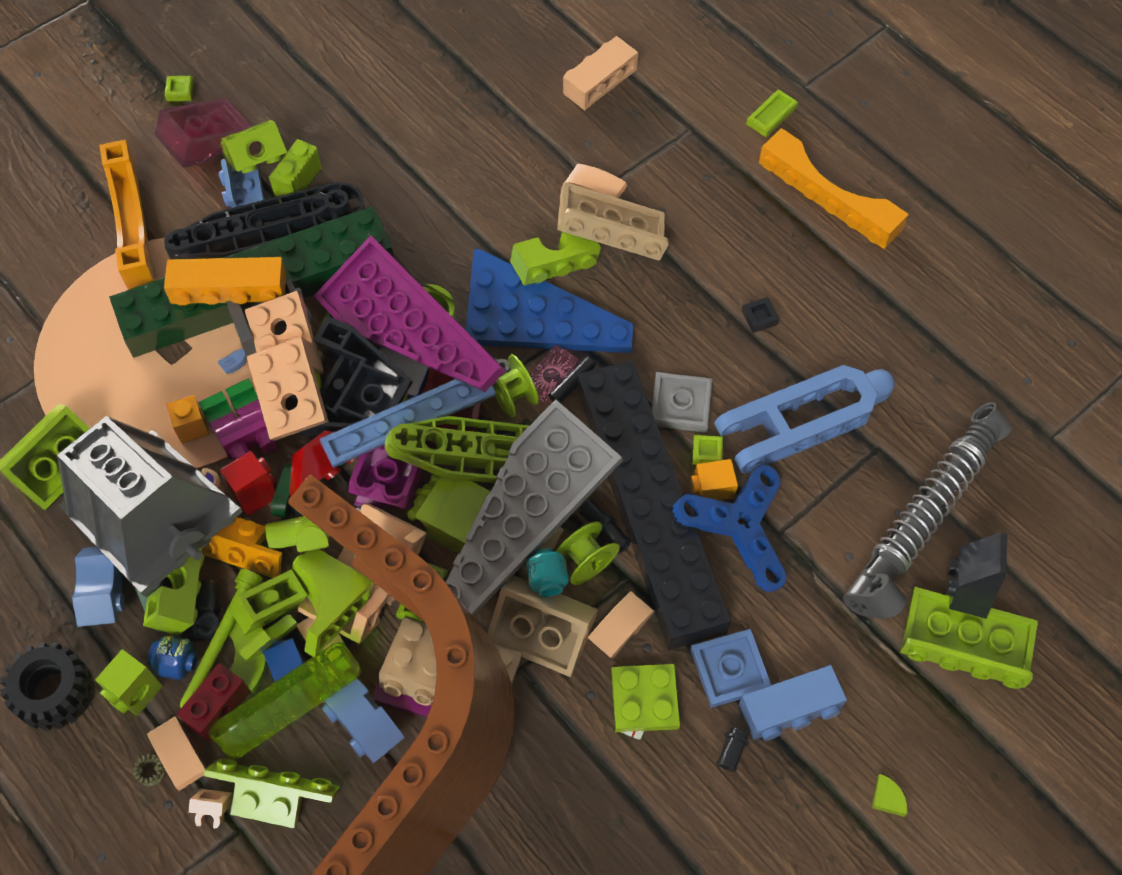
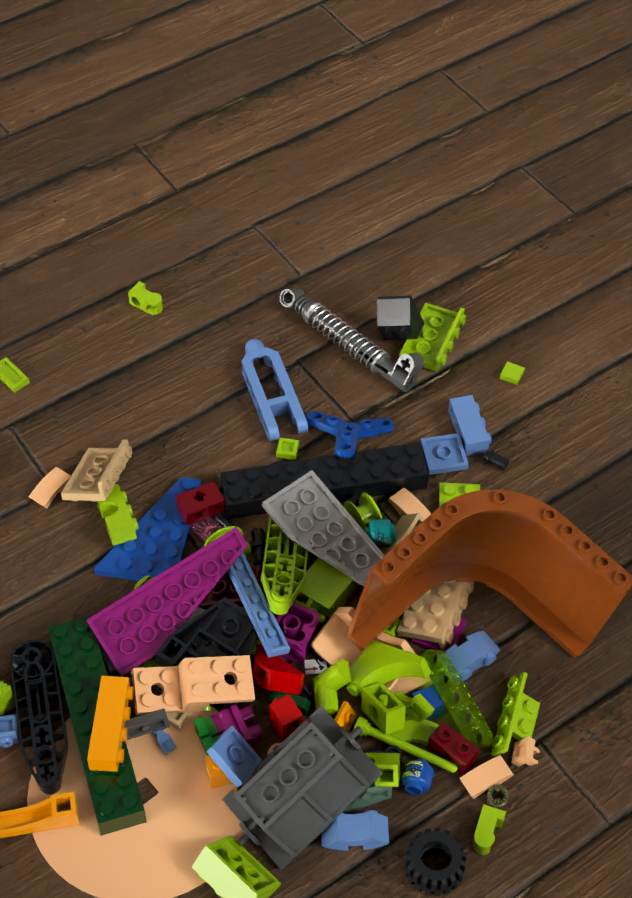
camera: 85 degrees left, 10 degrees down
lime brick [95,649,163,716] -> none
light grey tile [652,372,713,433] -> none
light orange brick [690,459,738,500] -> none
black plate [742,297,779,333] -> none
light orange arch [759,128,909,249] -> none
lime tile [872,774,907,817] -> none
none -> lime leg [128,281,163,315]
none -> dark red brick [176,482,225,526]
none -> medium blue plate [206,725,262,788]
none -> lime leg [472,804,506,855]
none -> lime tile [500,361,525,385]

